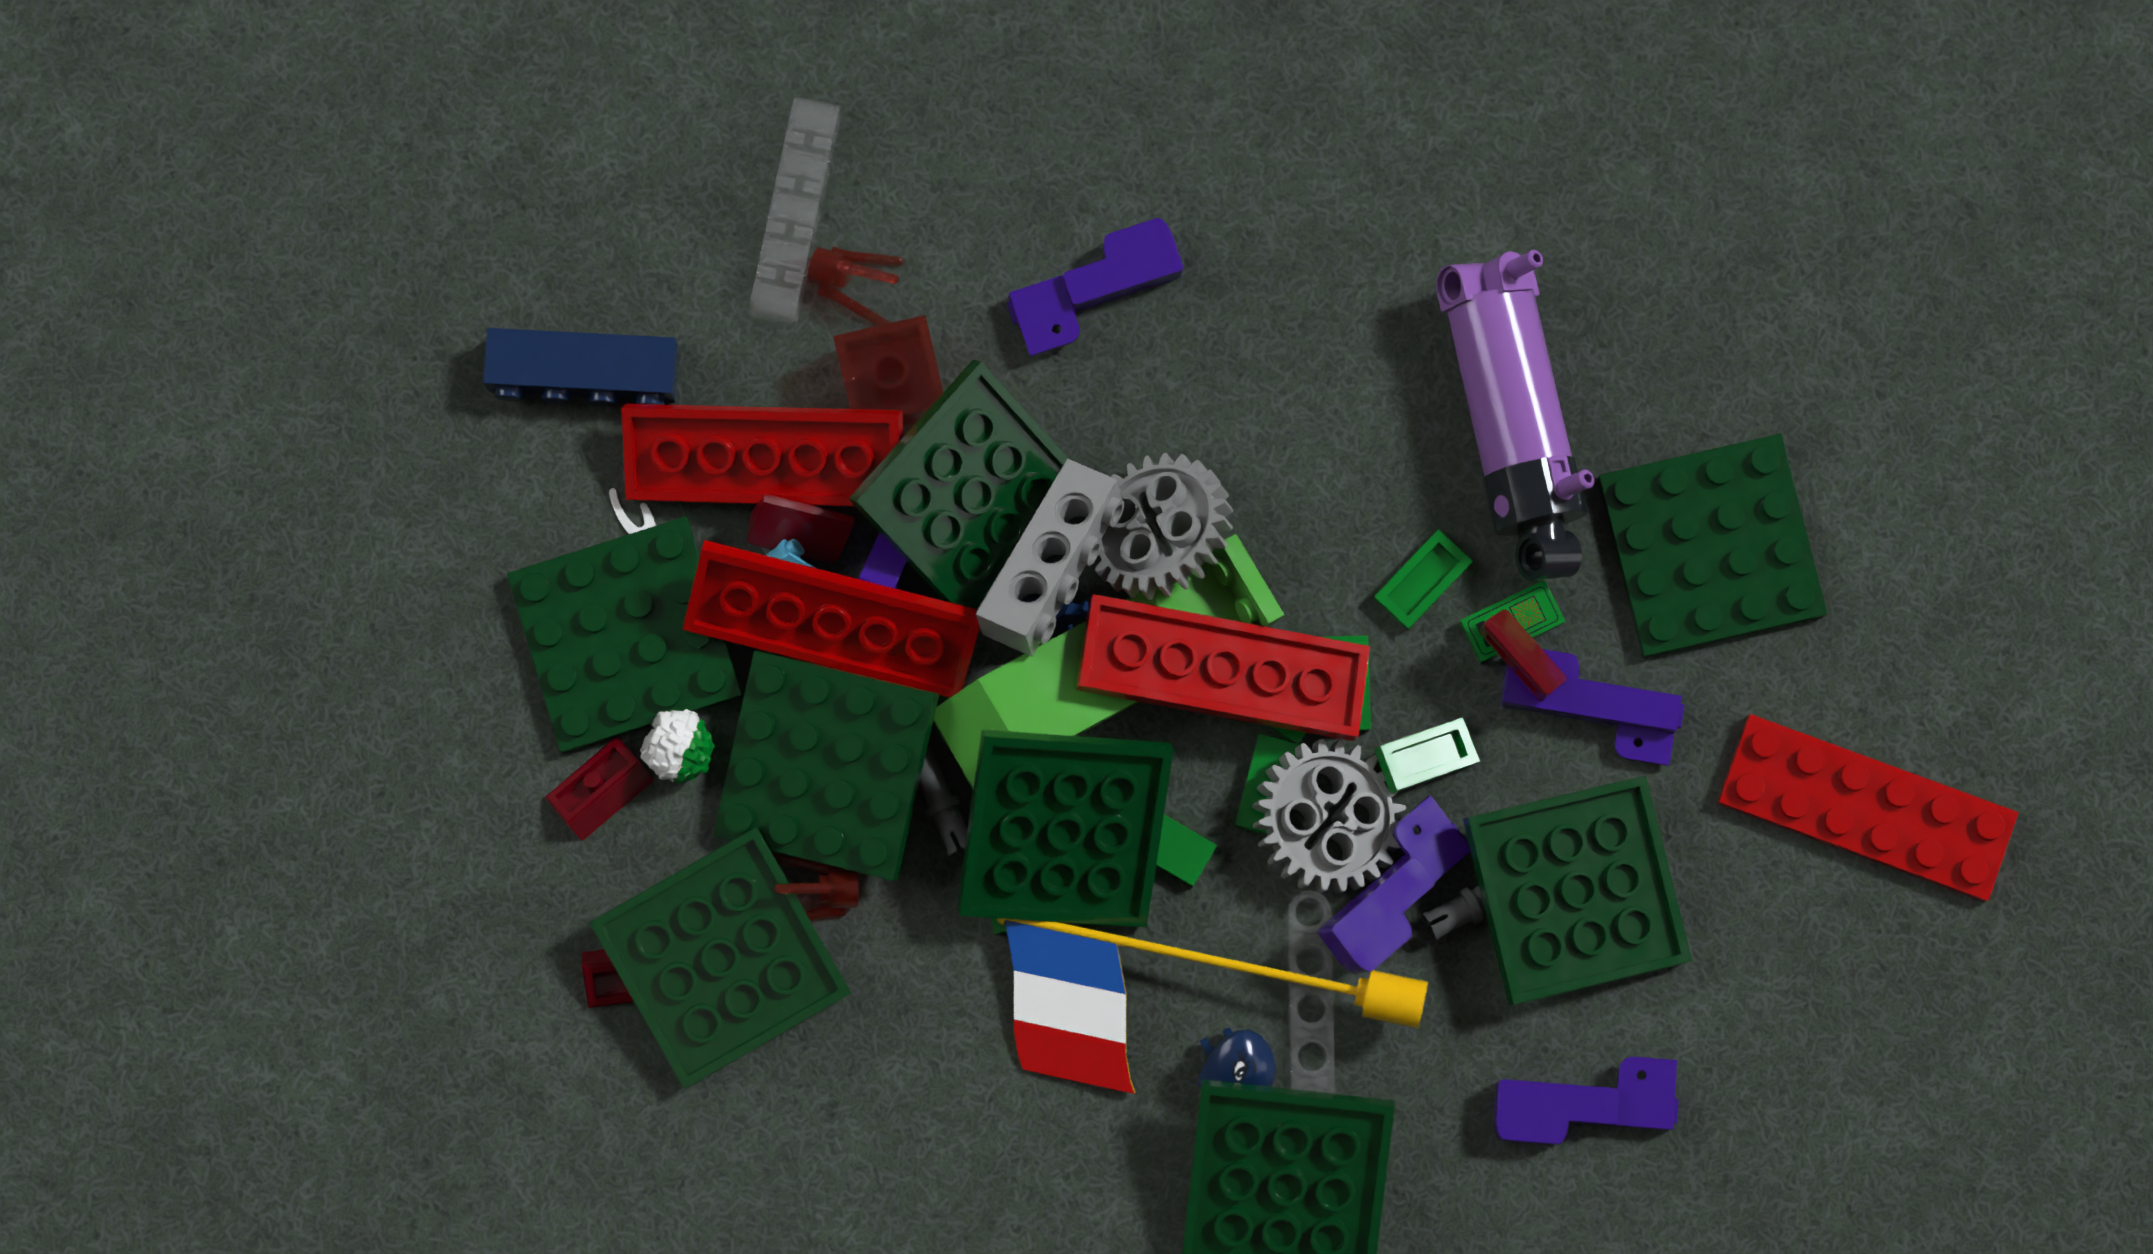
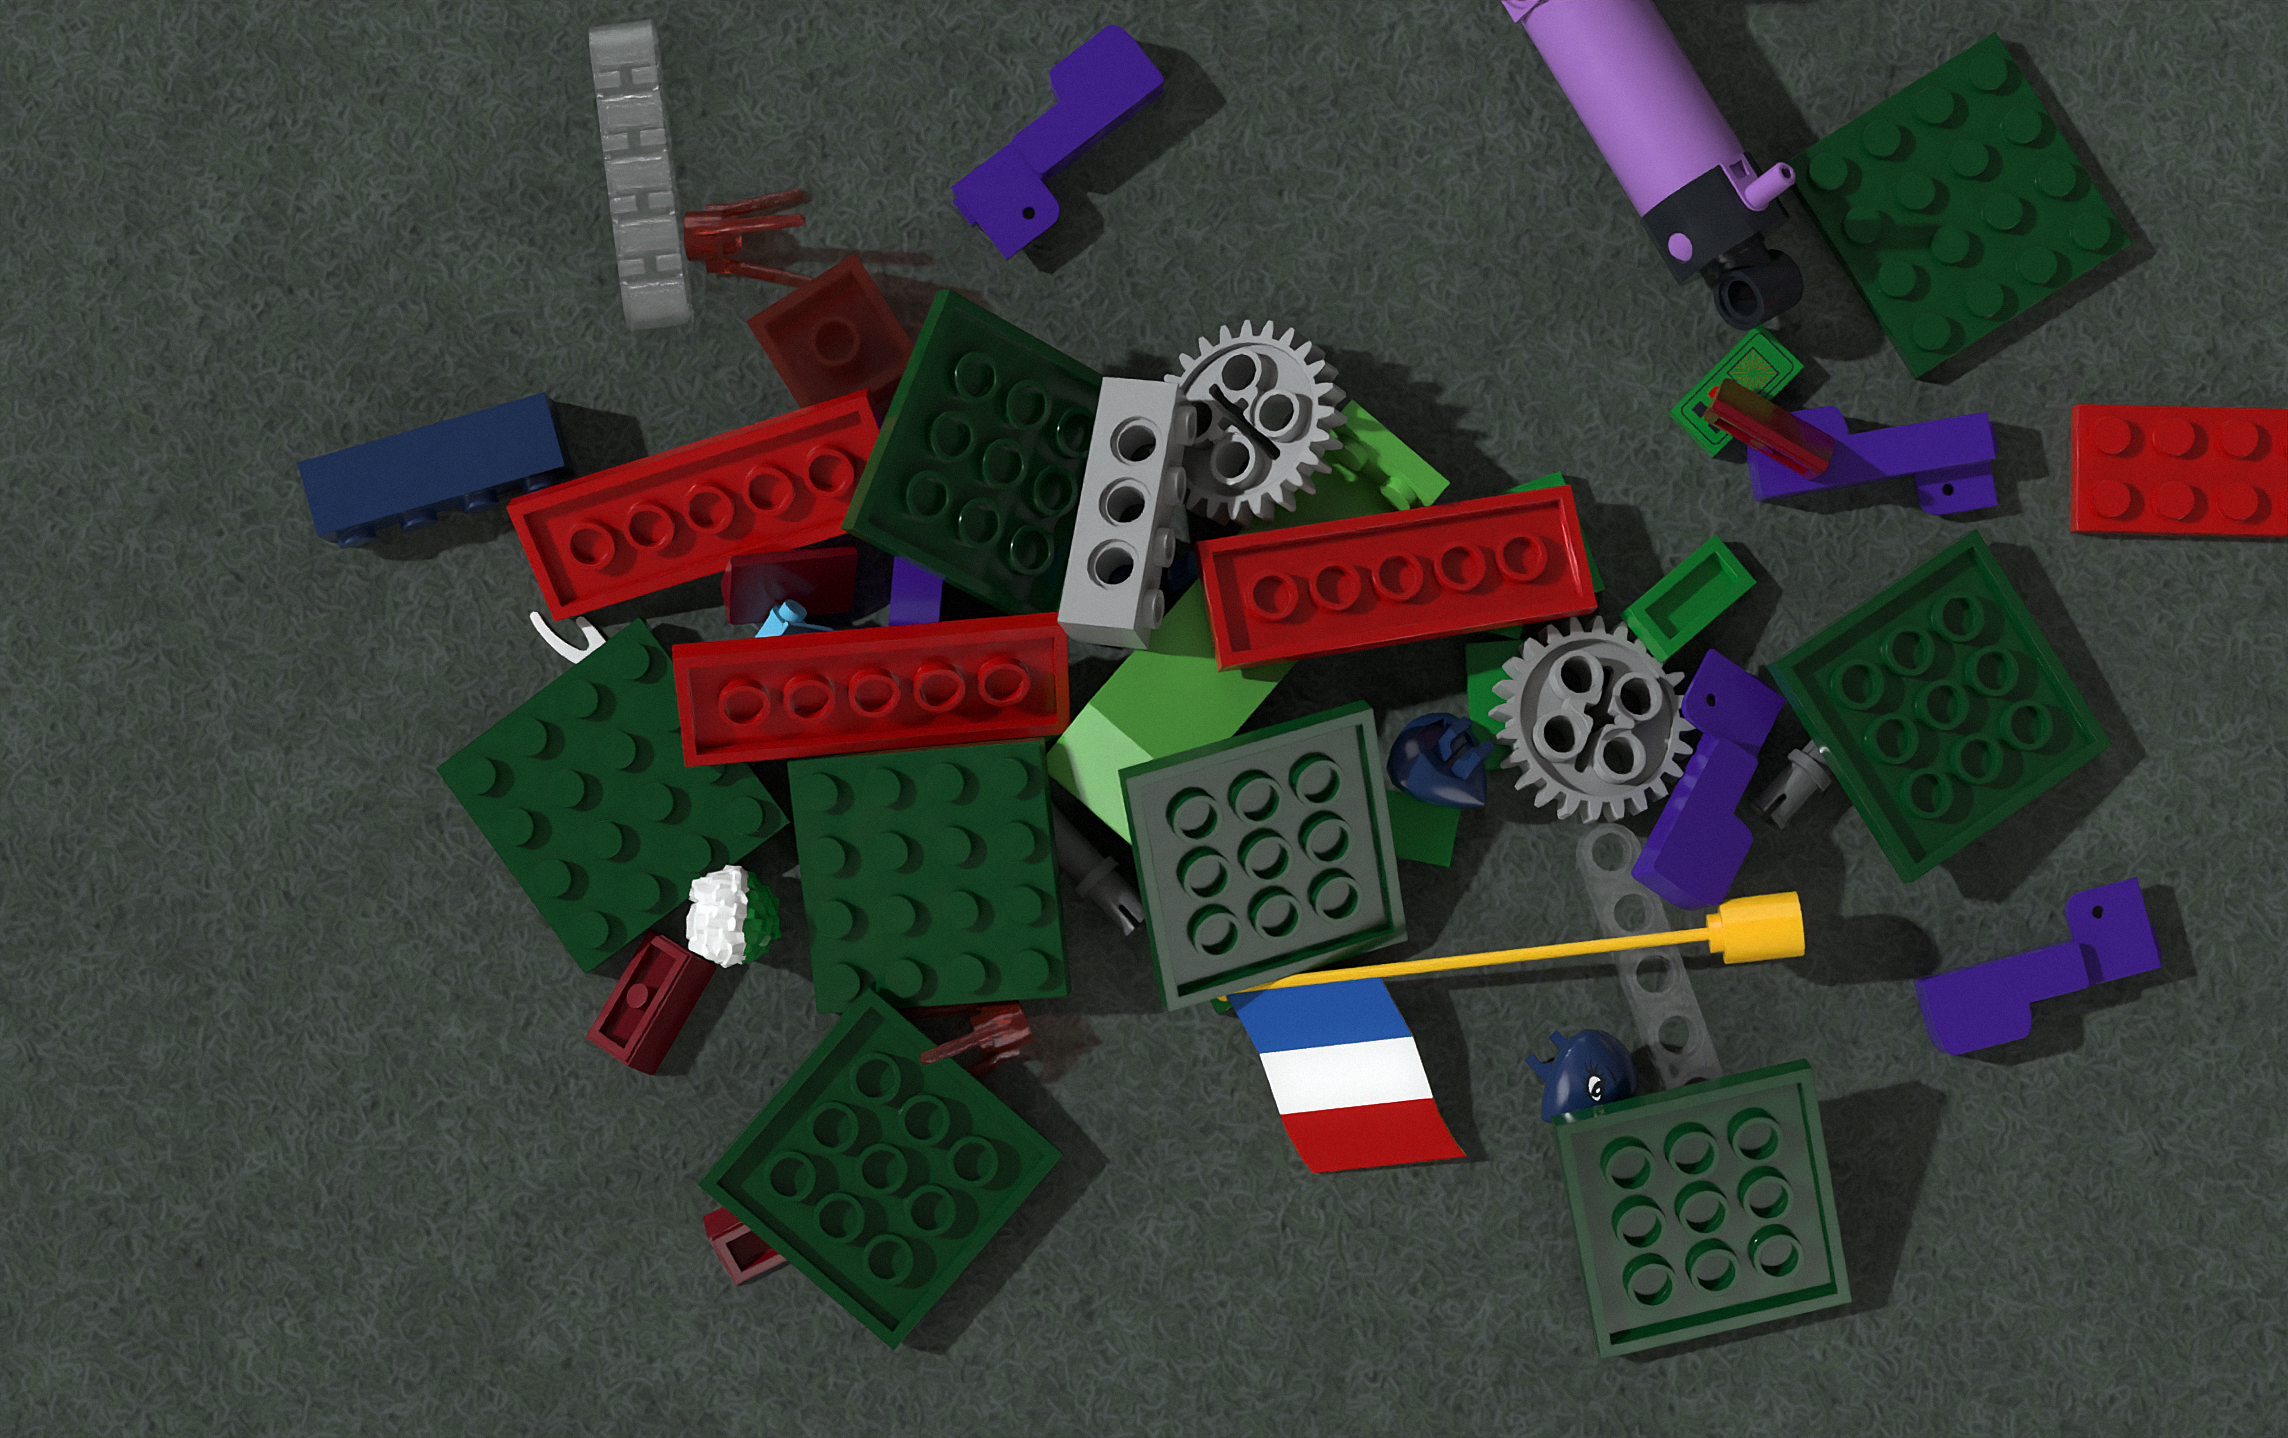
camera: 15 degrees left, 5 degrees up
green tile [1373,529,1473,631] -> none
none -> dark blue piece [1386,712,1496,809]

